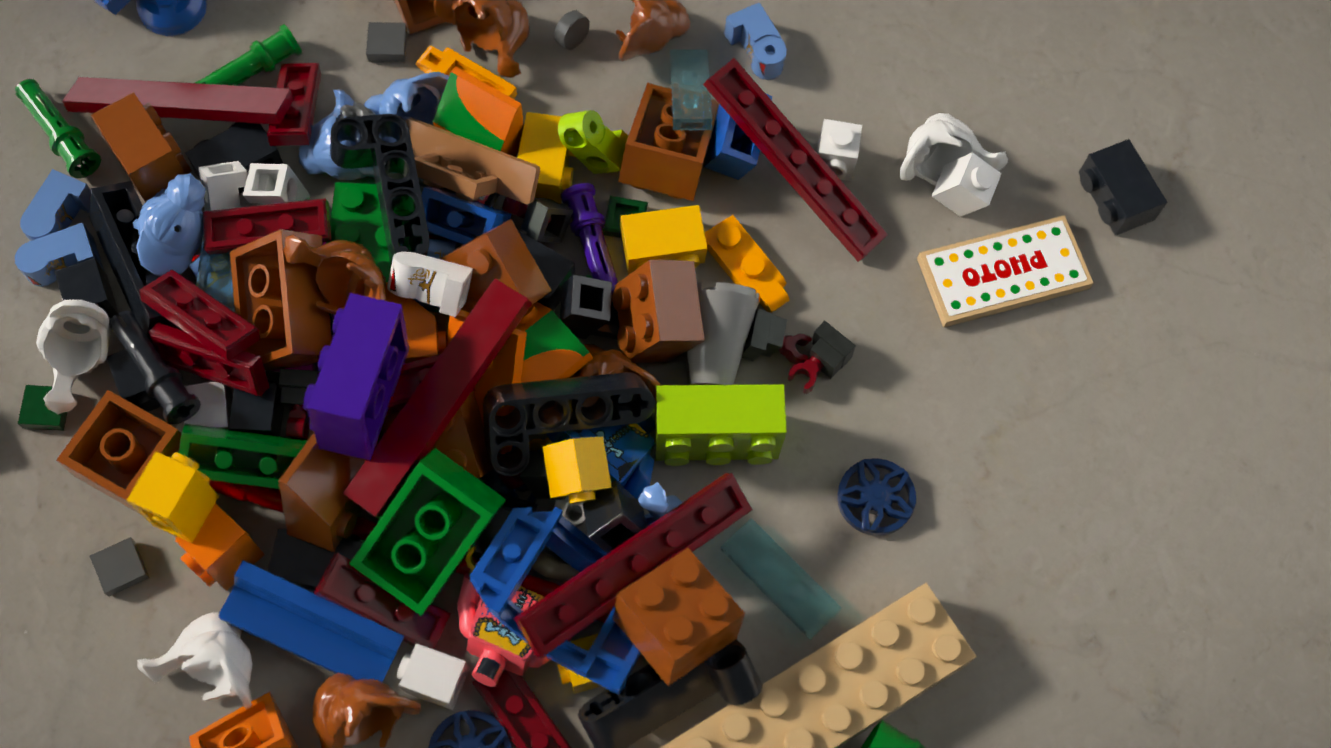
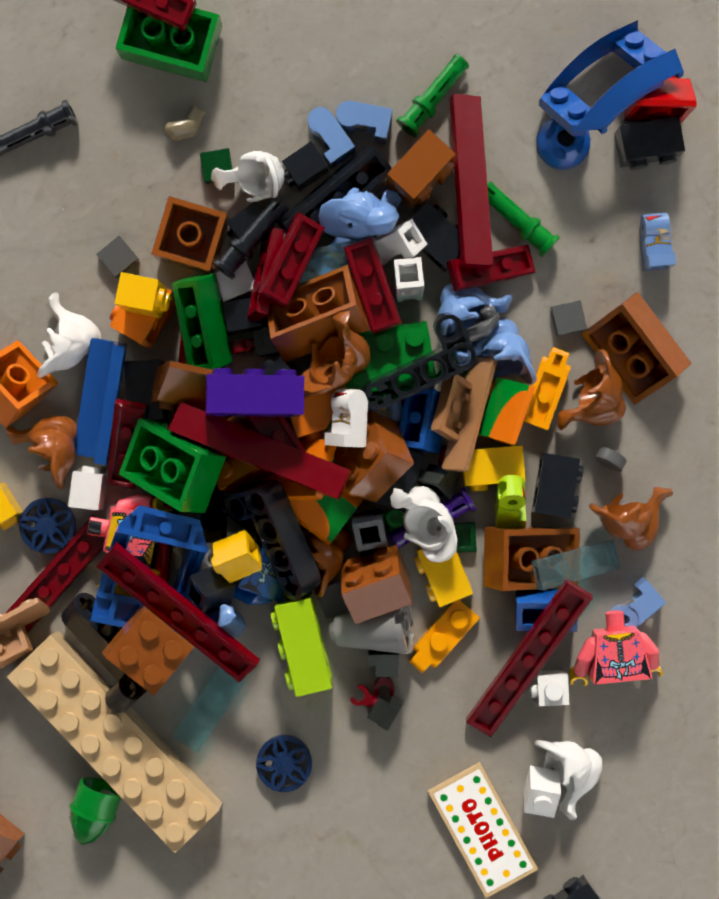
camera: 85 degrees right, 20 degrees up
none -> white piece [390,486,458,563]
none -> black brick [531,453,584,518]
none -> coral torso [569,610,663,686]

